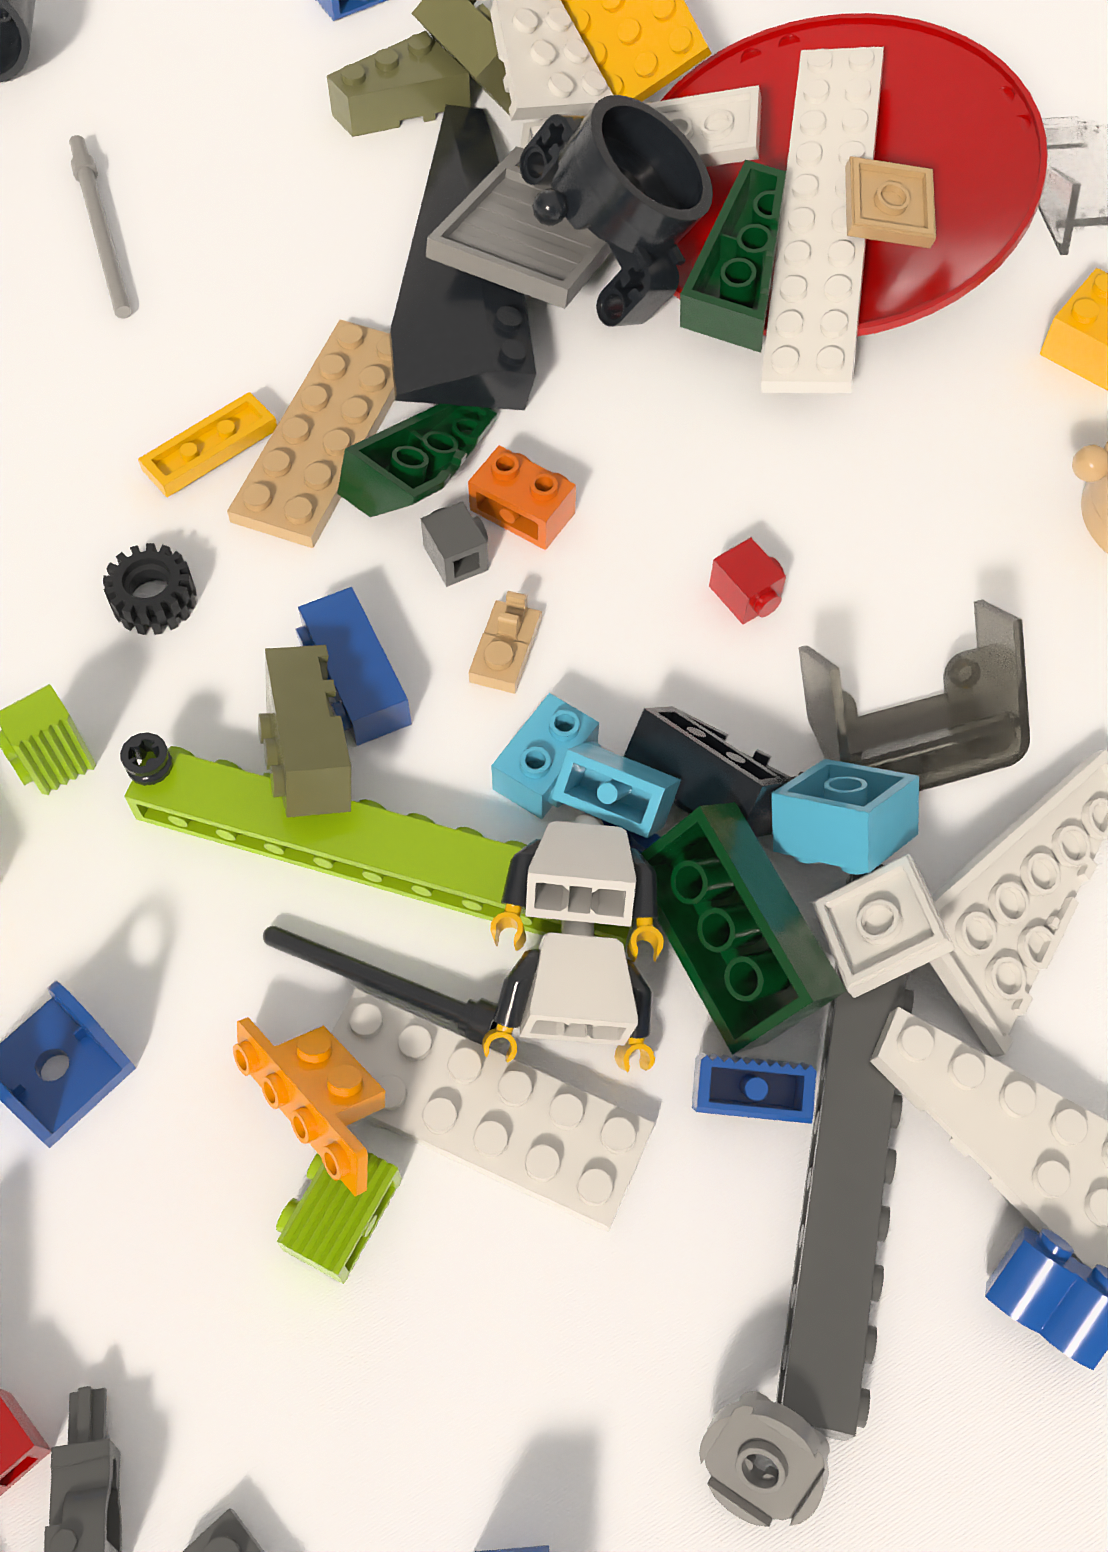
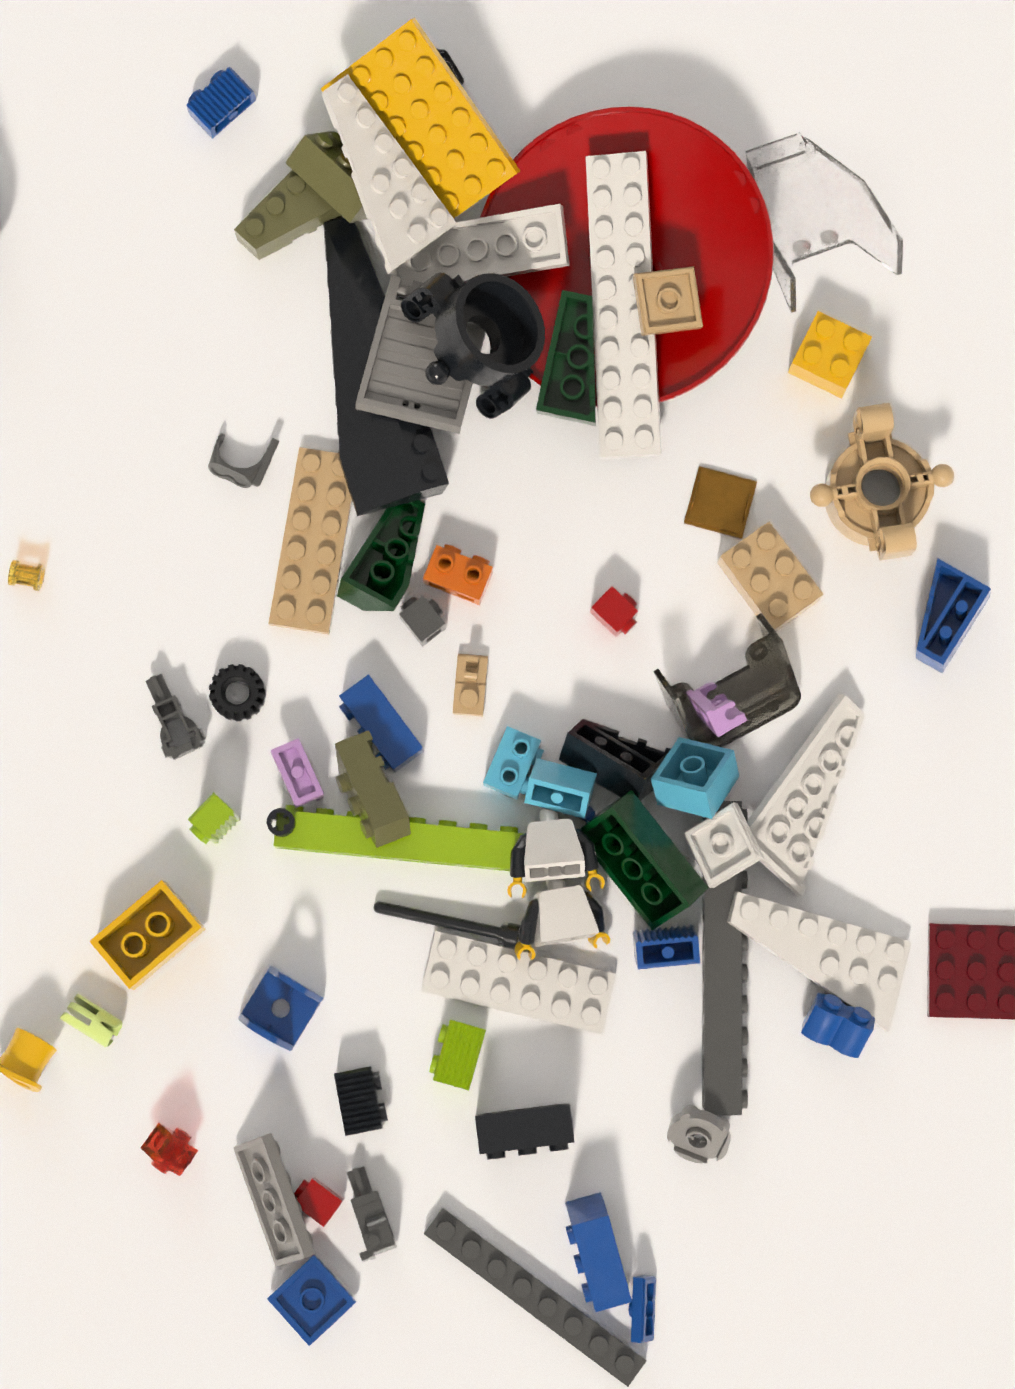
camera: 10 degrees left, 20 degrees up
light grey bar [69,135,132,318] -> none
yellow plate [138,391,277,498] -> none
light orange bracket [233,1017,385,1196] -> none
none -> dark grey piece [145,674,206,760]
none -> dark grey helmet [208,433,280,488]
none -> lavender panel [270,738,324,808]
none -> black brick [334,1066,388,1136]
none -> black brick [475,1103,575,1160]
none -> pearl gold piece [684,466,757,539]
none -> lavender hinge [686,682,747,737]
none -> tan brick [717,521,824,635]

